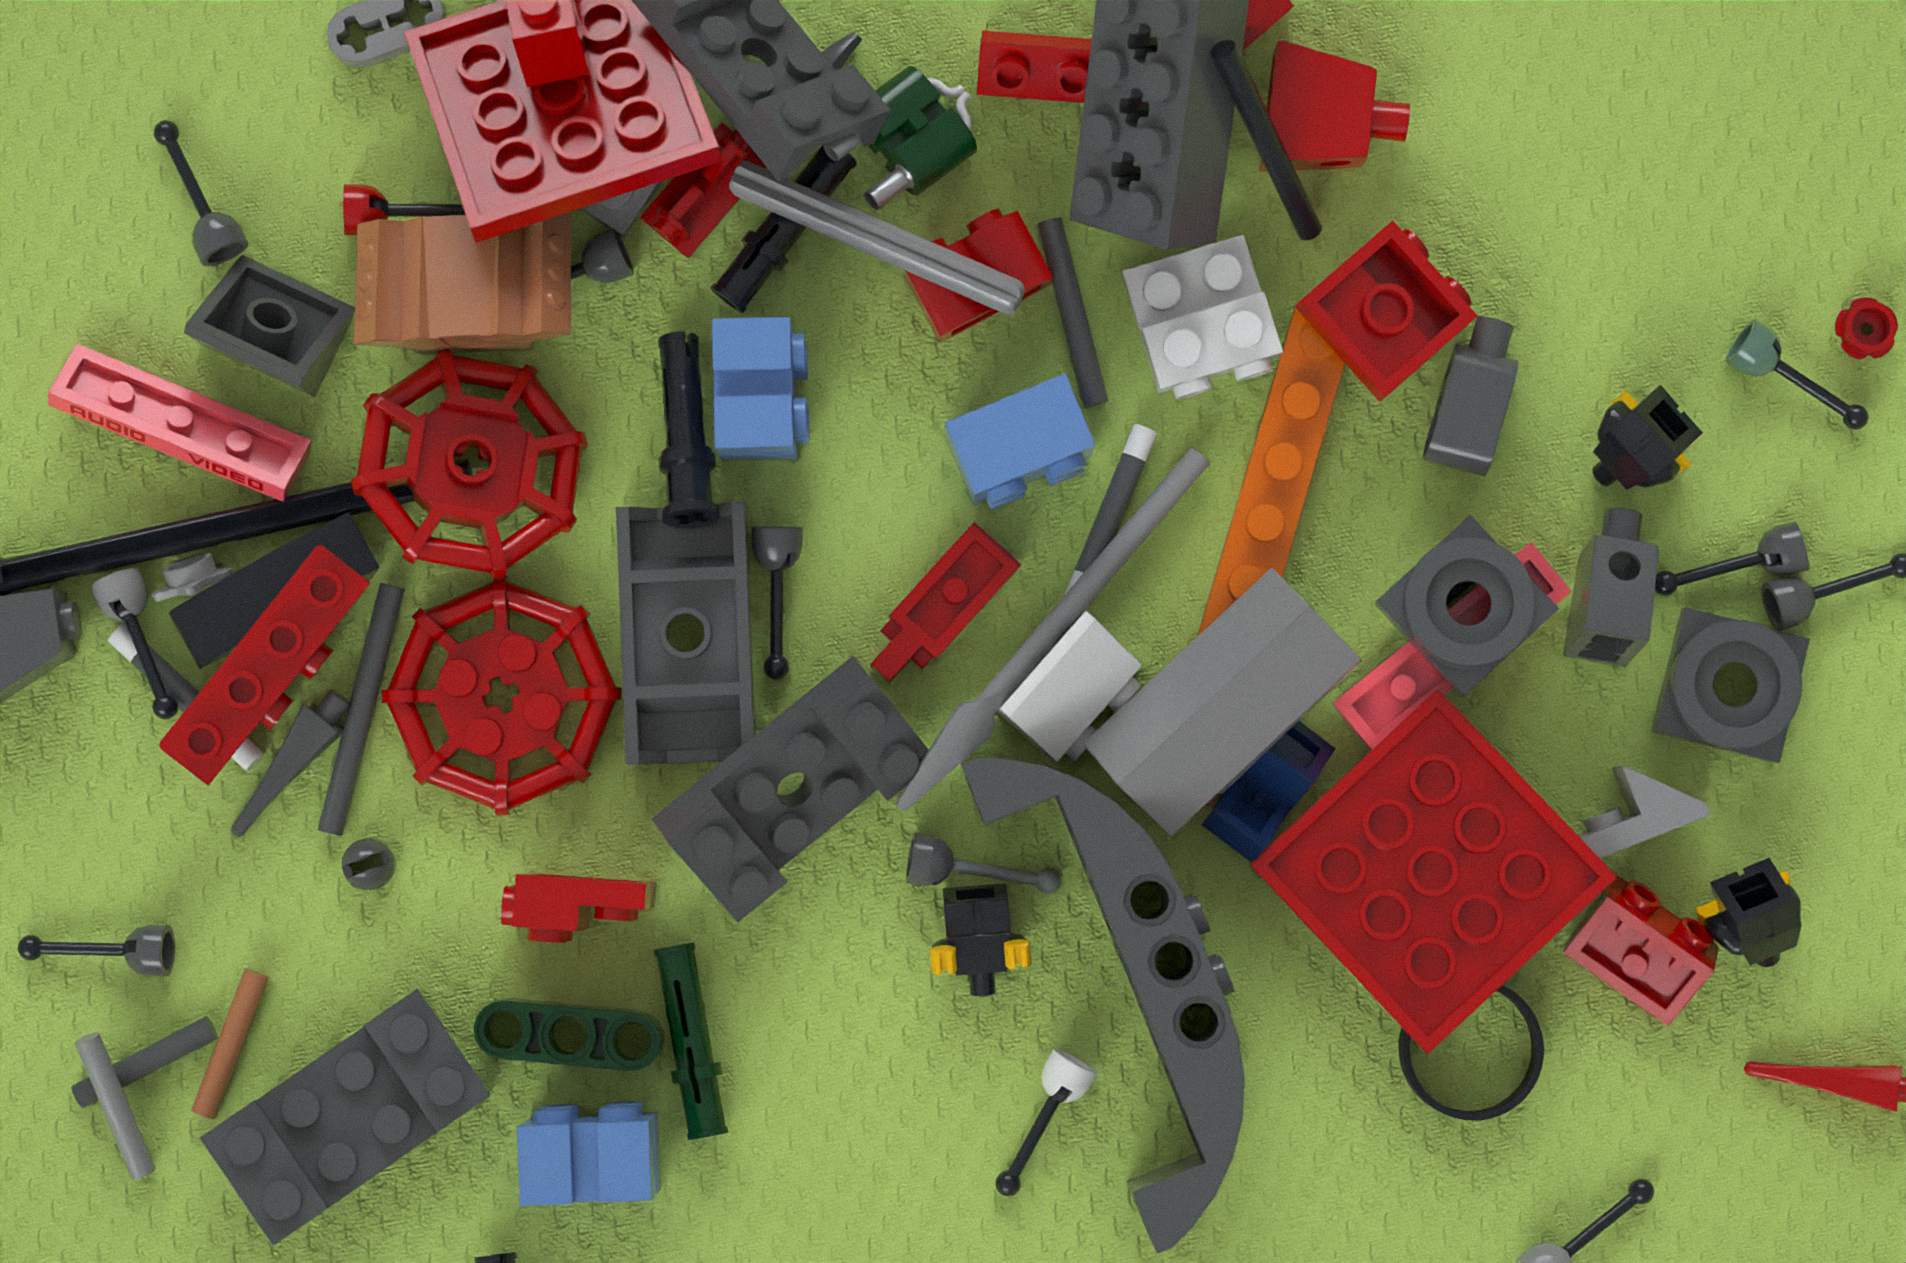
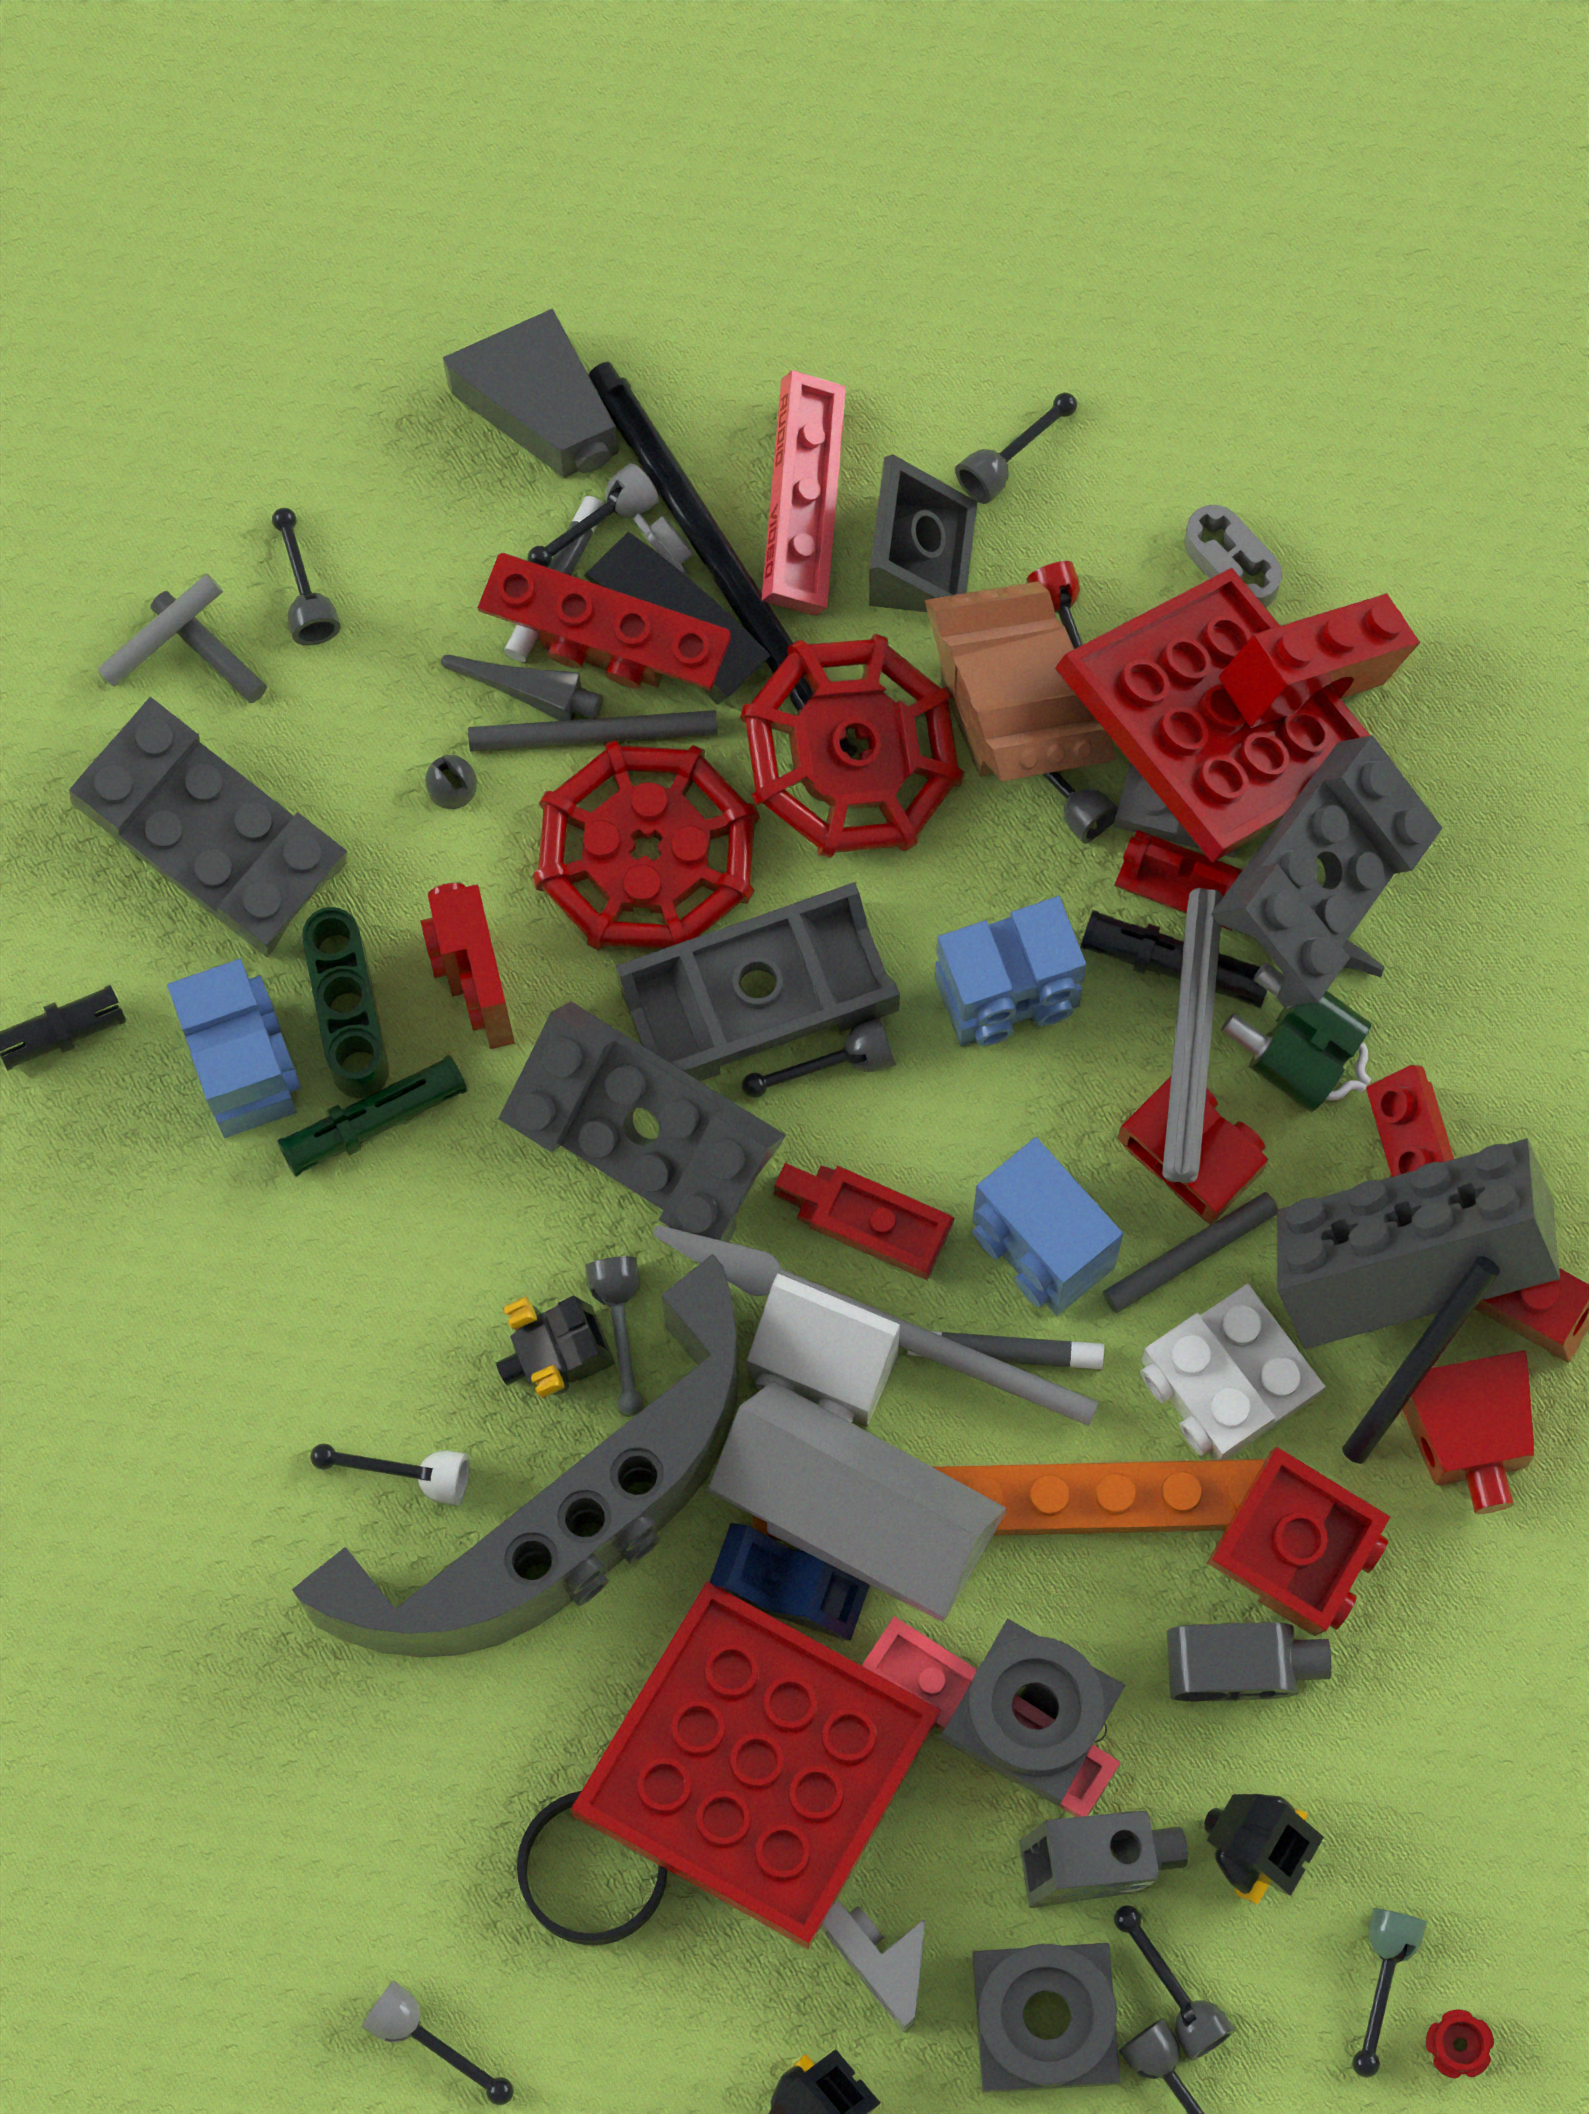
camera: 75 degrees right, 15 degrees down
nougat piece [191,969,269,1119] -> none
black pin [658,331,720,528] -> none
red bracket [1563,874,1719,1026] -> none

